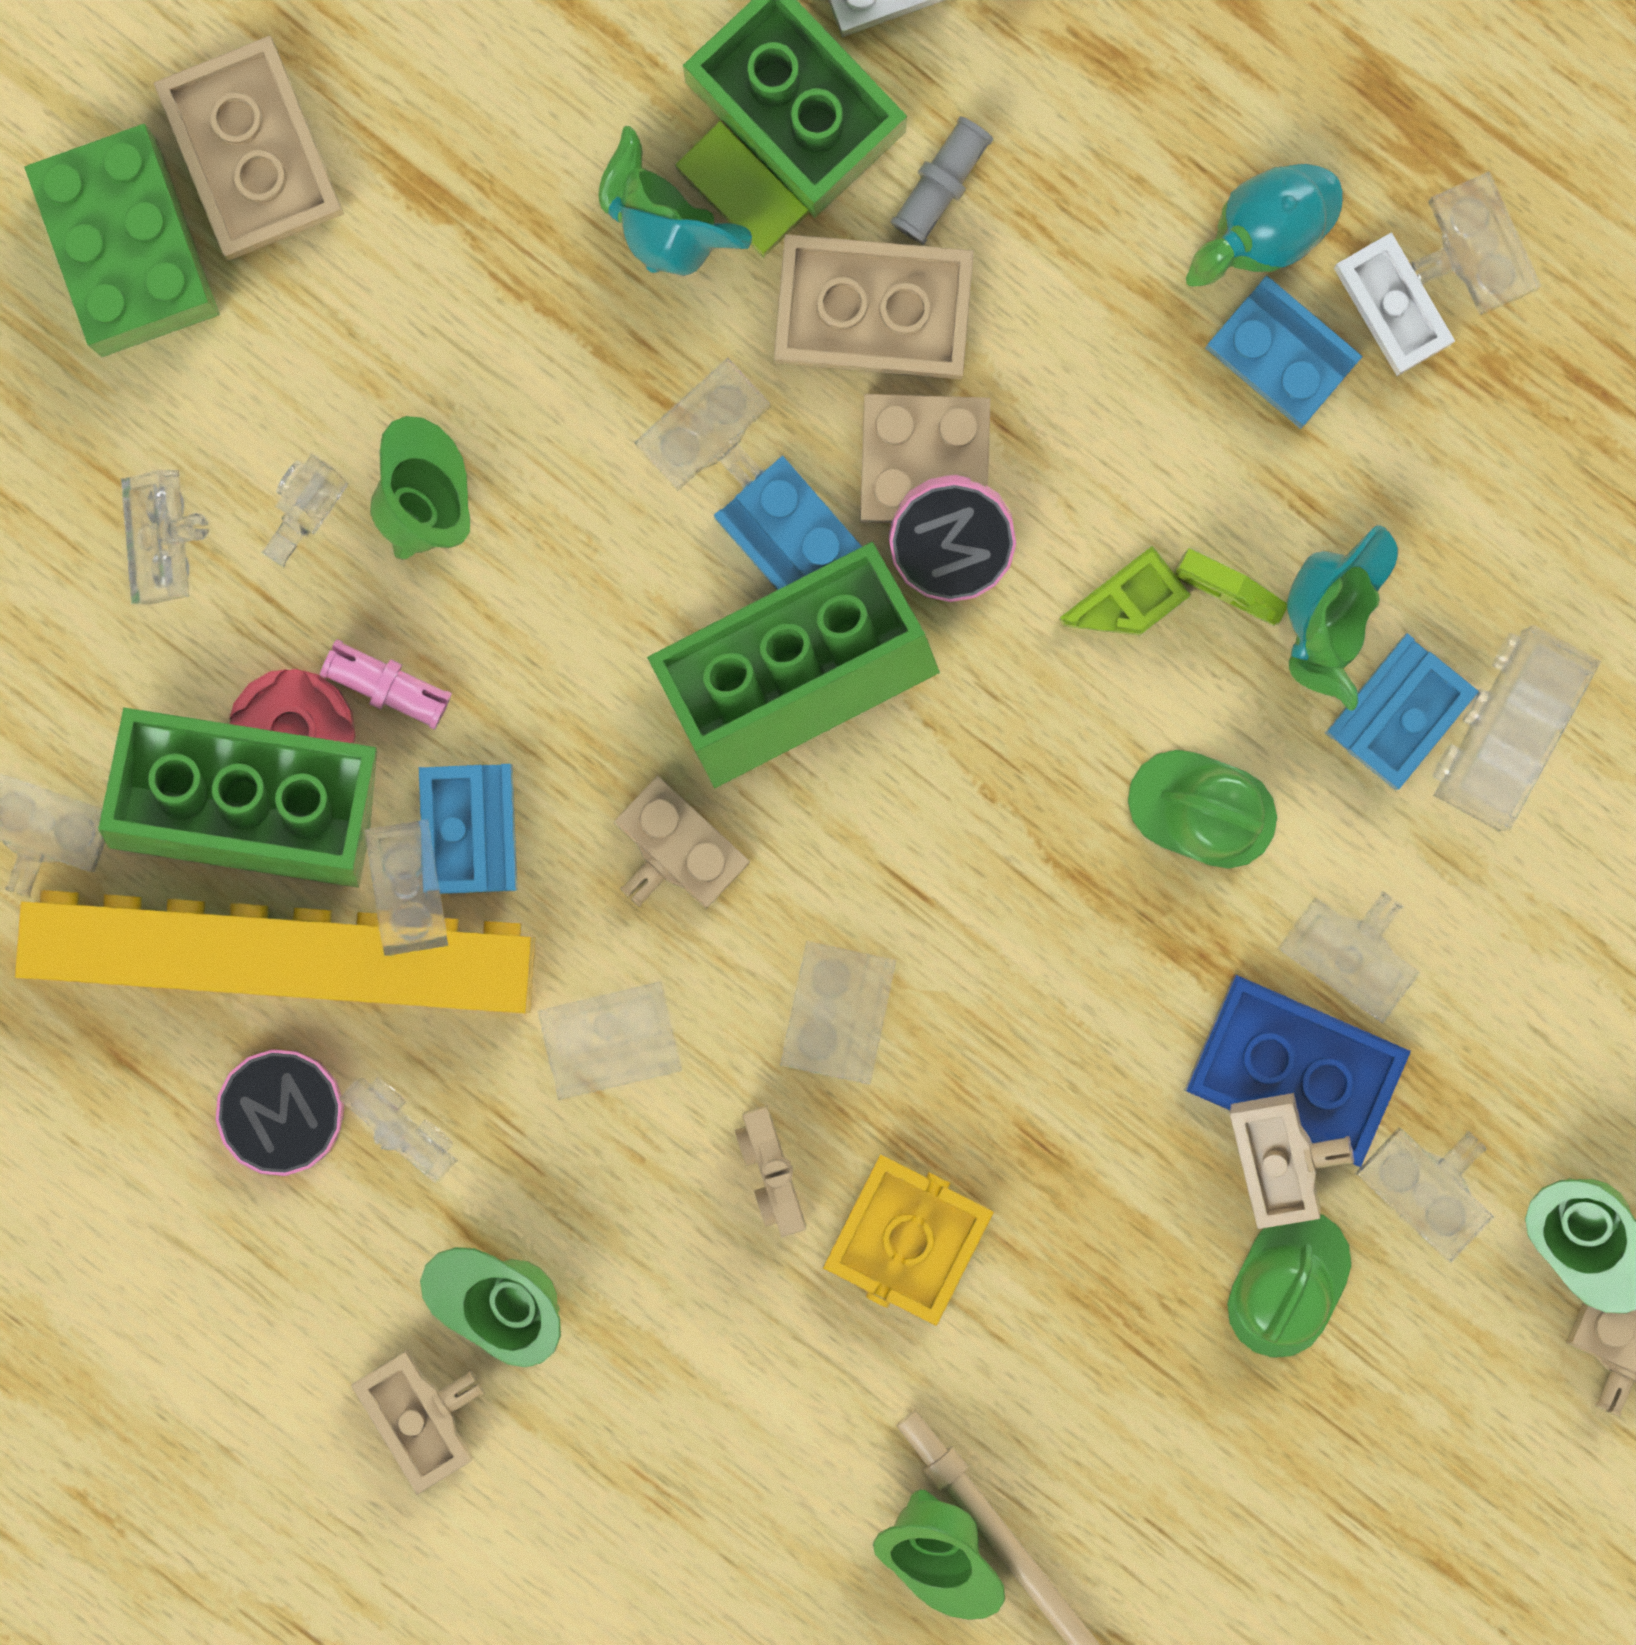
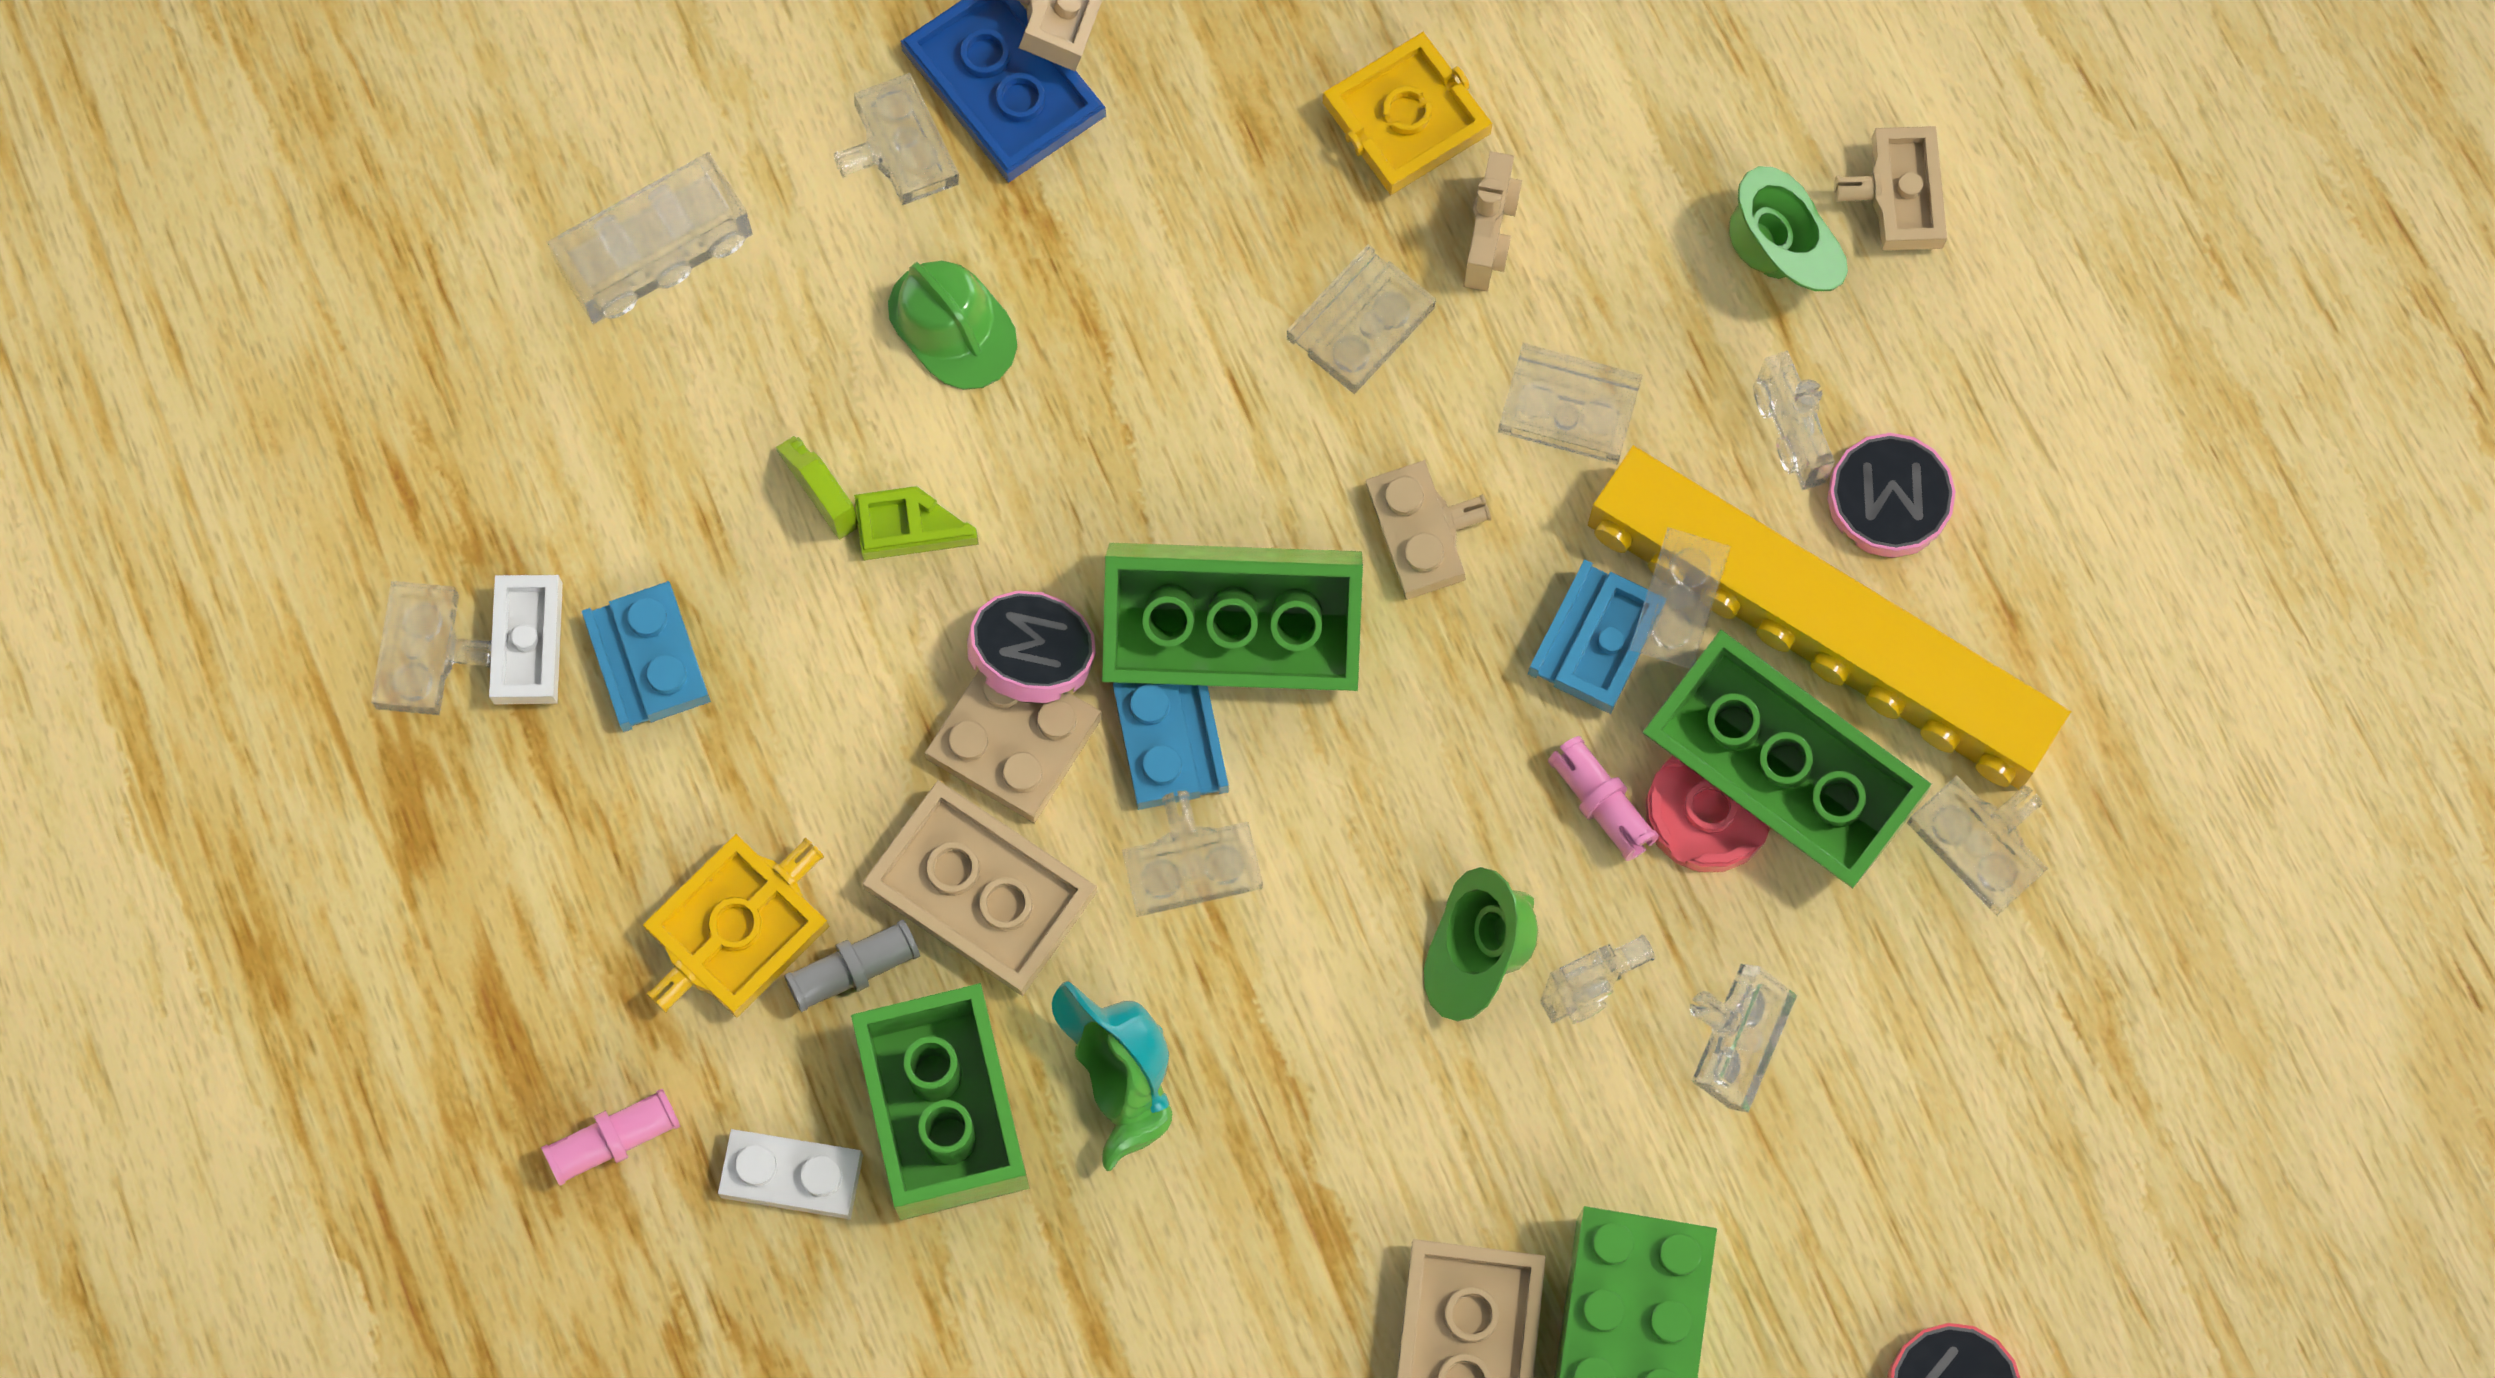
camera: 155 degrees left, 15 degrees down
lime tile [675,121,808,258] -> none
teal hair [1186,164,1343,286] -> none
hair [1287,525,1398,711] -> none
dark azure plate [1325,633,1479,791] -> none
none -> yellow plate [643,834,830,1018]

